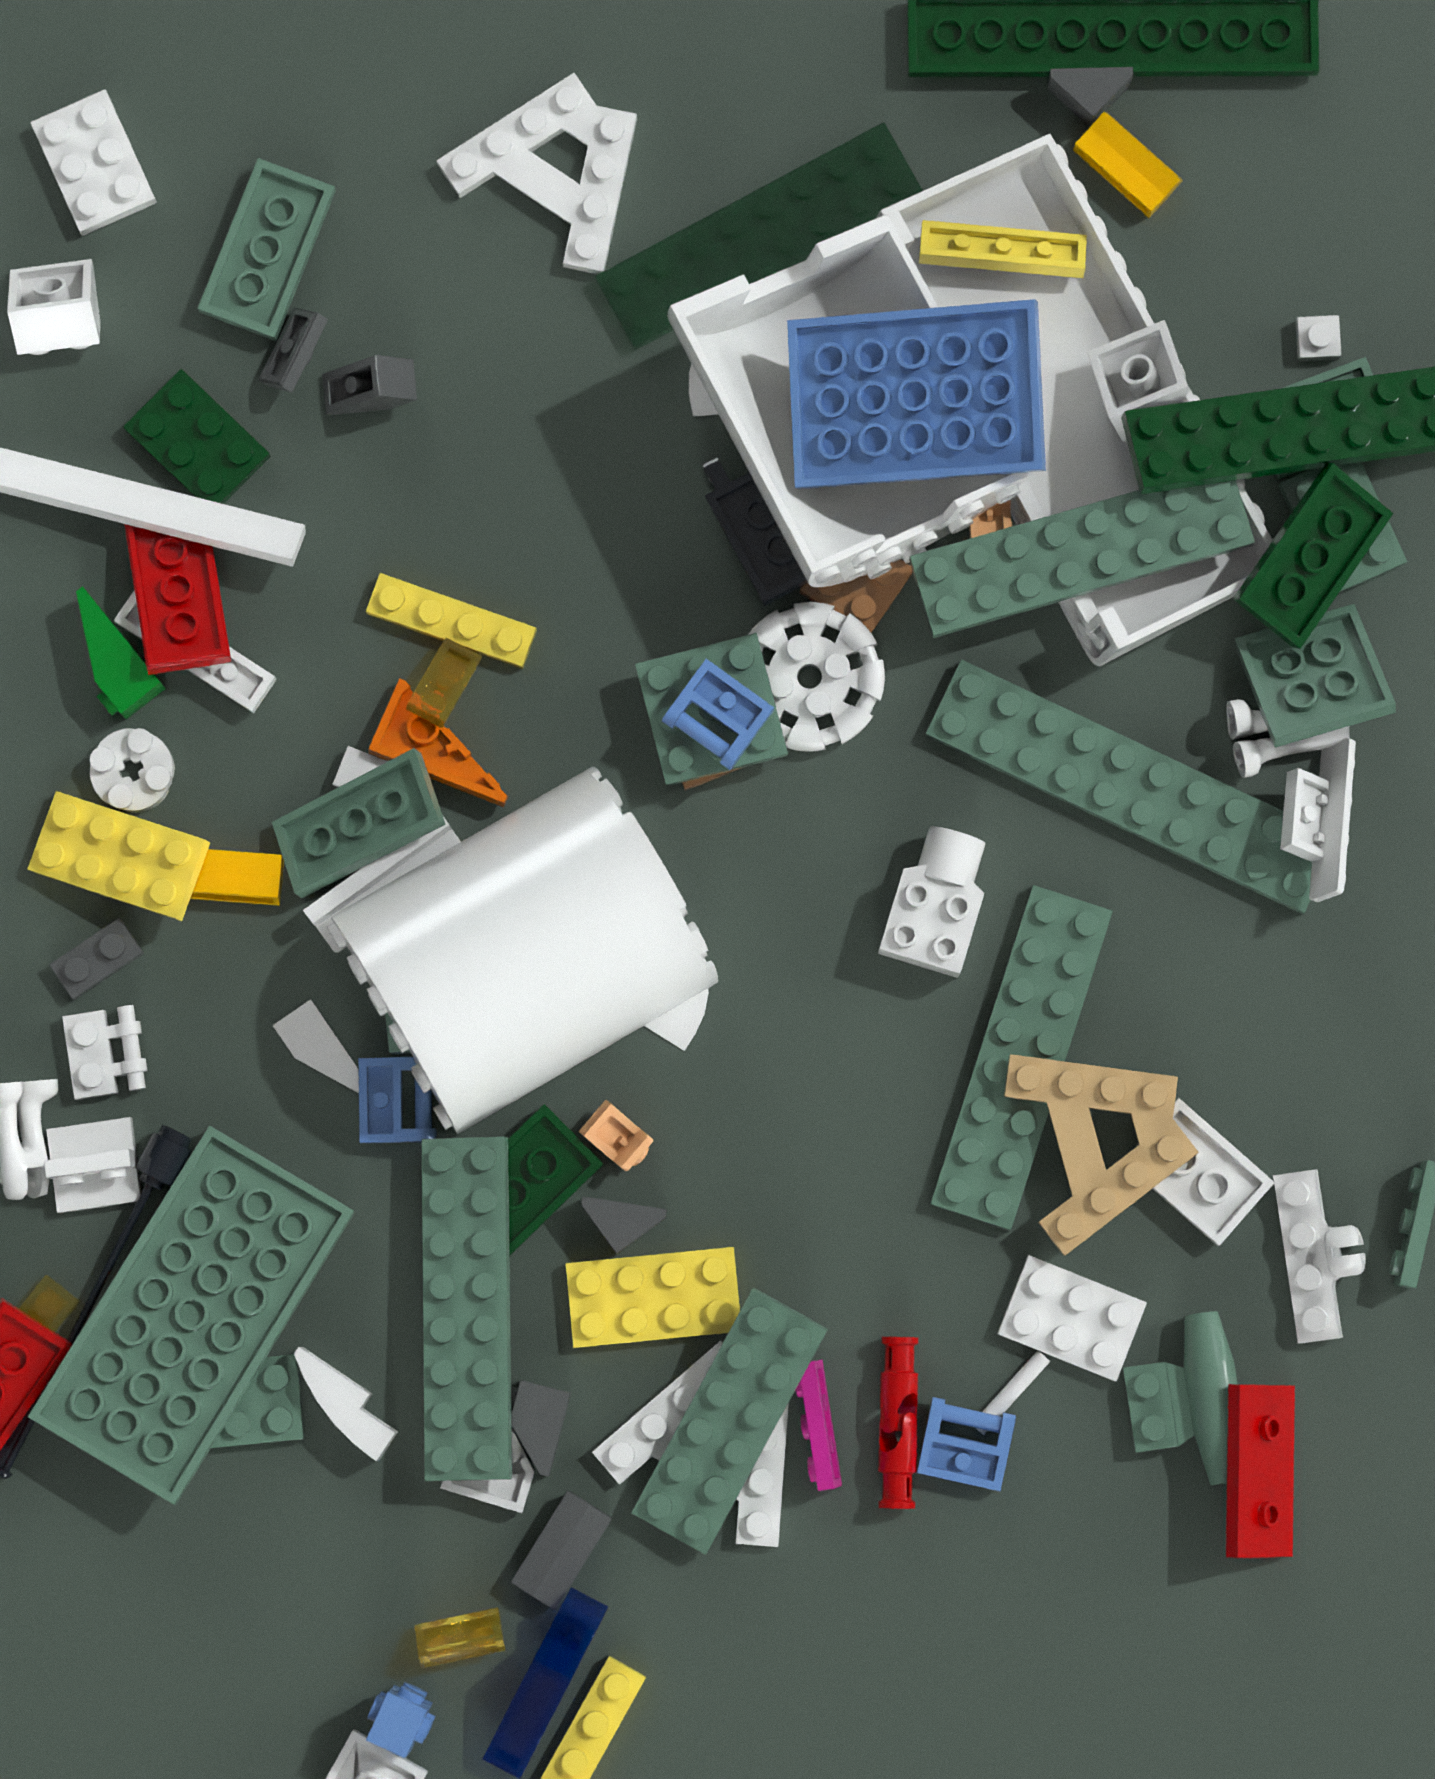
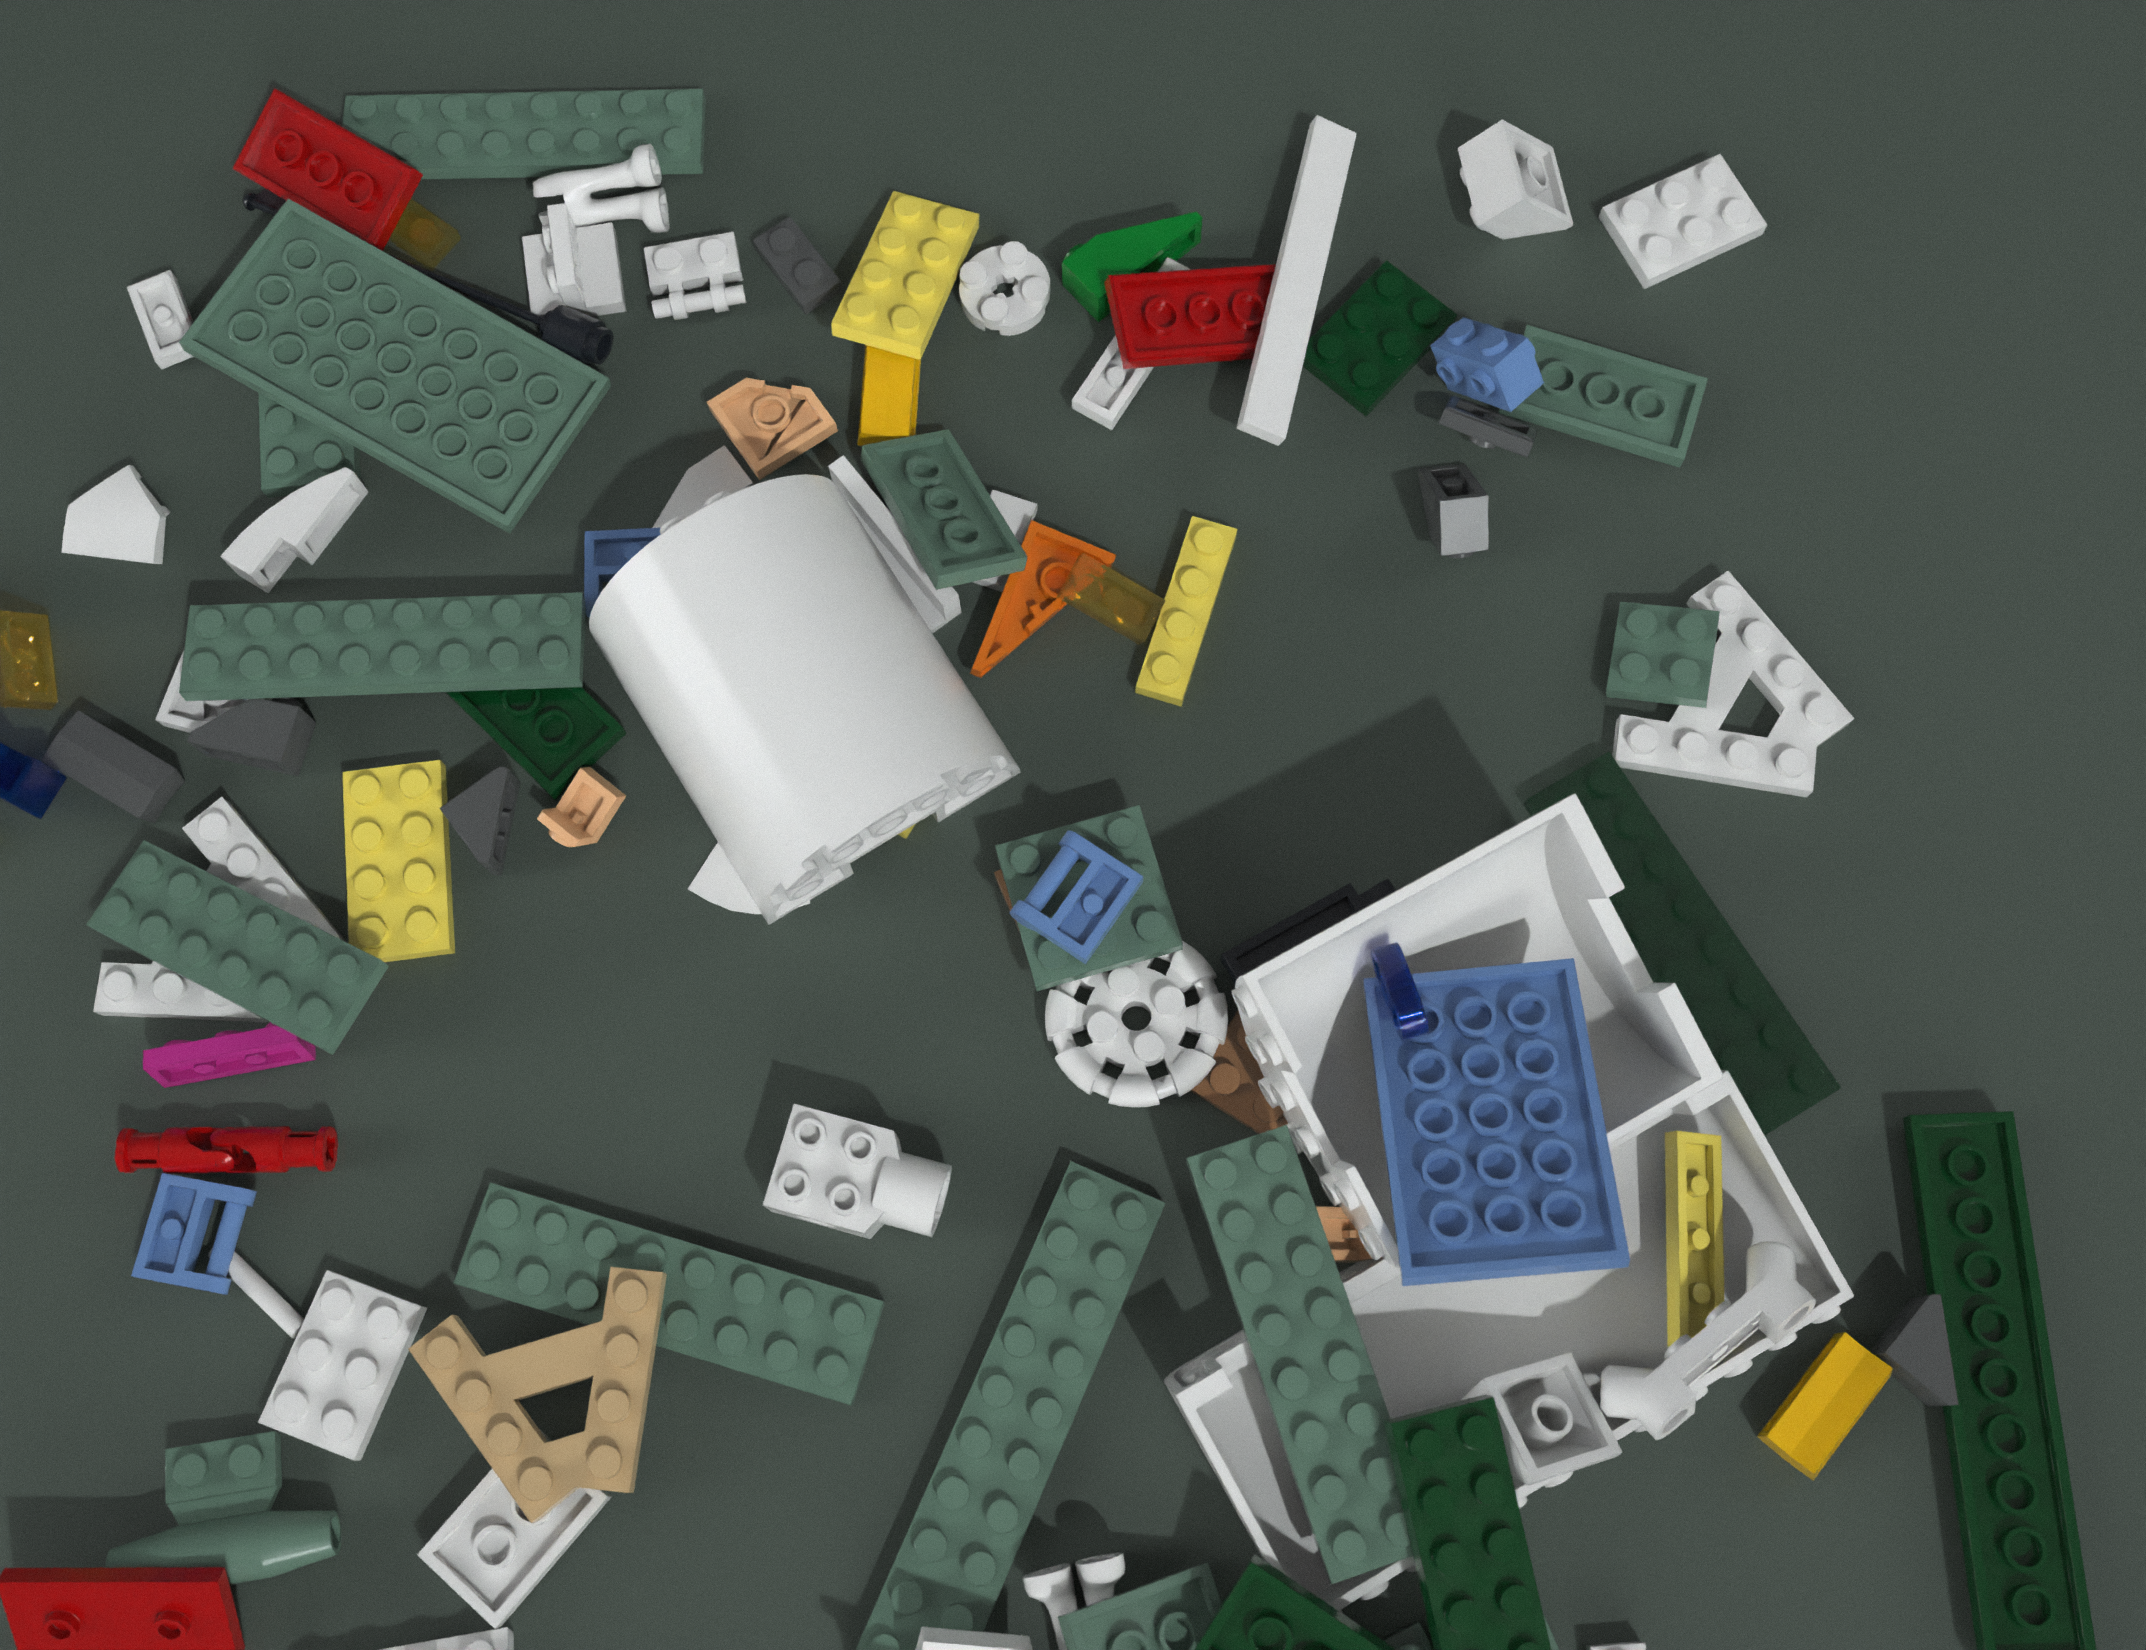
camera: 90 degrees right, 10 degrees down
none -> white slope [61,465,171,564]
none -> white plate [127,270,194,369]
none -> light nougat plate [707,378,838,480]
none -> clear blue beam [1371,942,1429,1040]
none -> medium blue brick [1430,317,1544,412]
none -> white plate [1600,1241,1817,1440]
none -> sand green plate [1606,601,1720,708]

